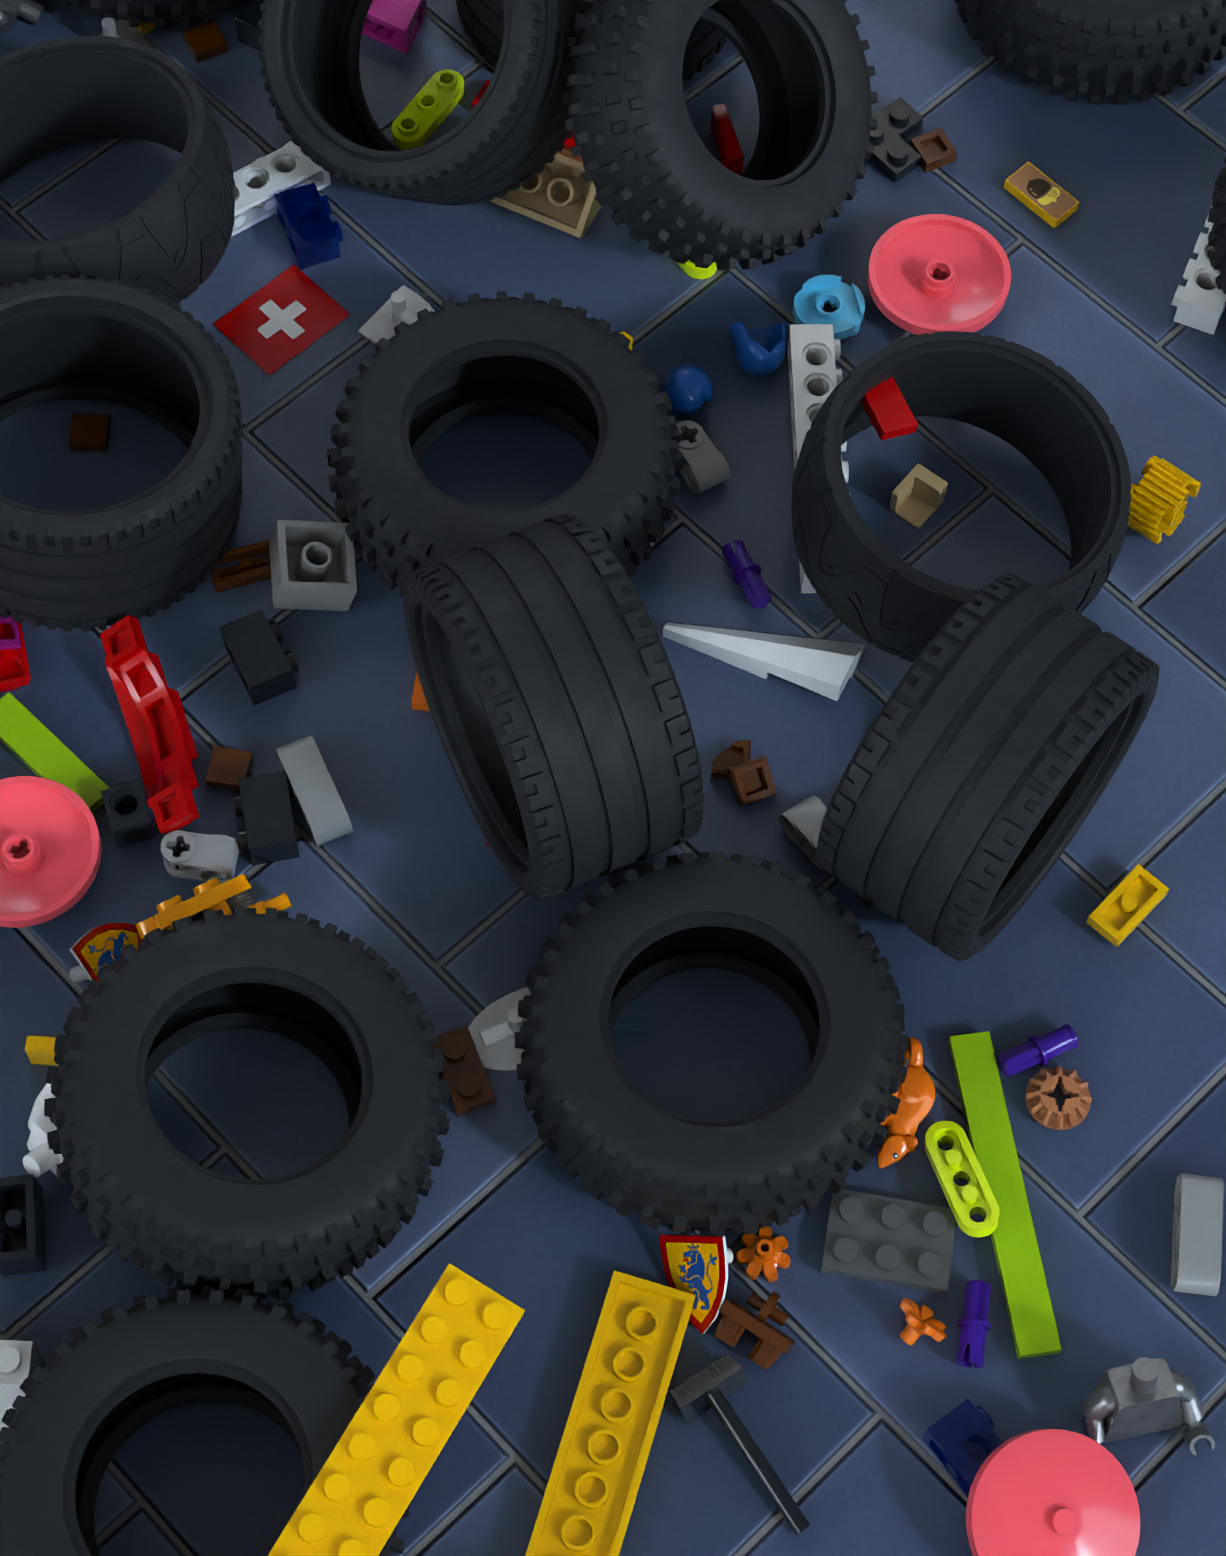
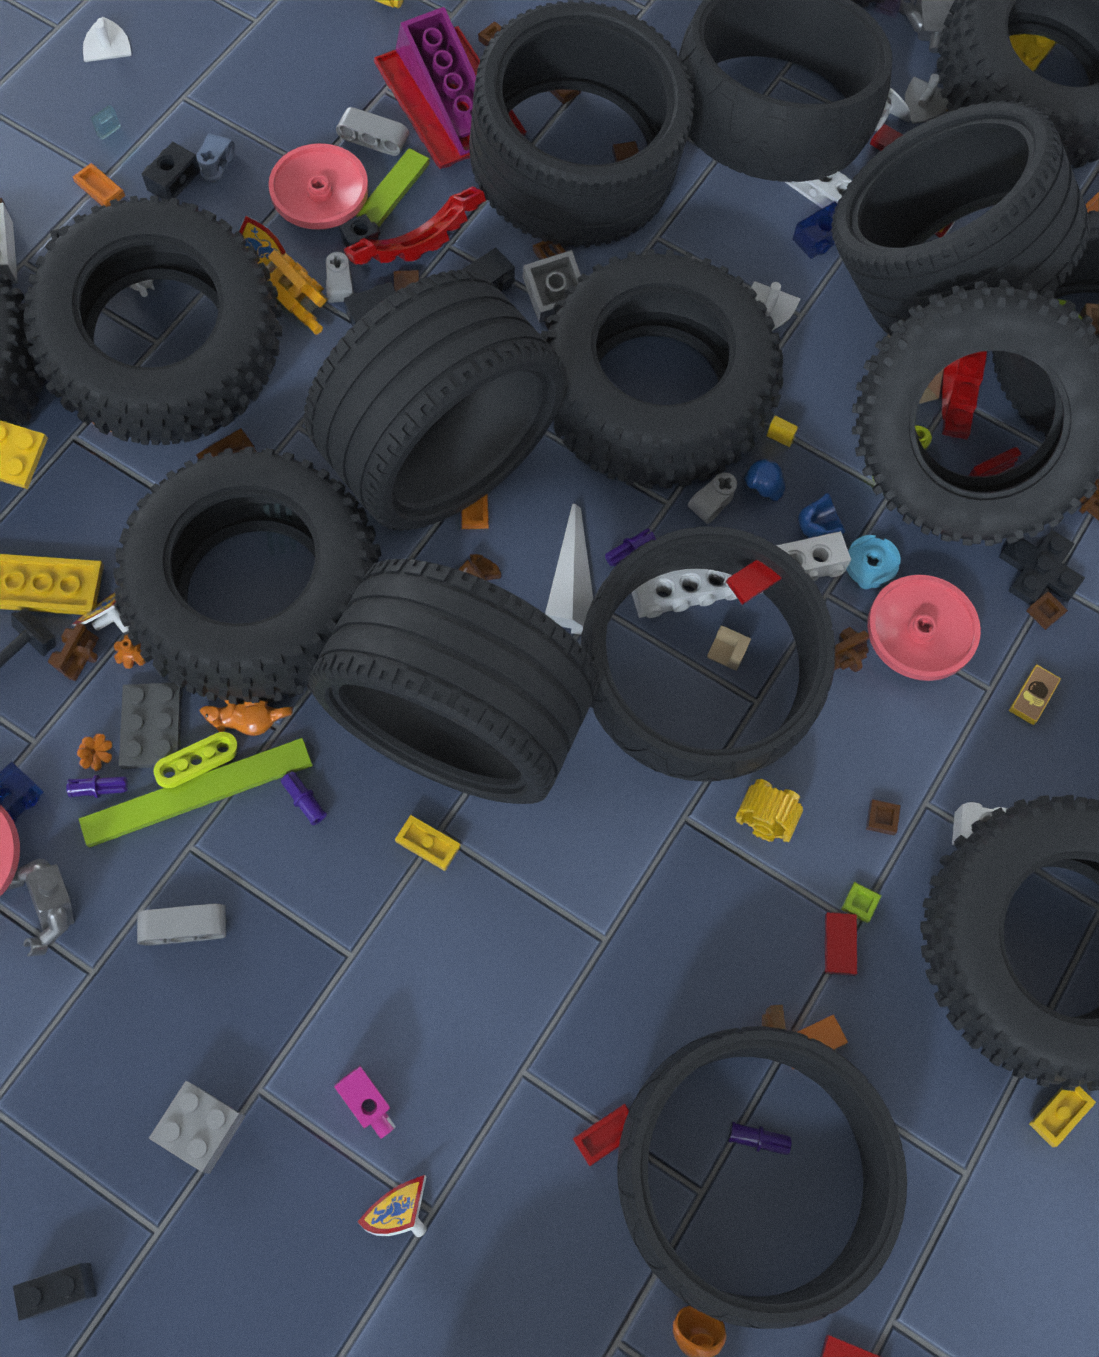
camera: 75 degrees right, 5 degrees up
red sticker [213,265,350,376] -> none
nougat gear [1025,1065,1092,1130] -> none
none -> reddish brown tile [866,799,901,835]

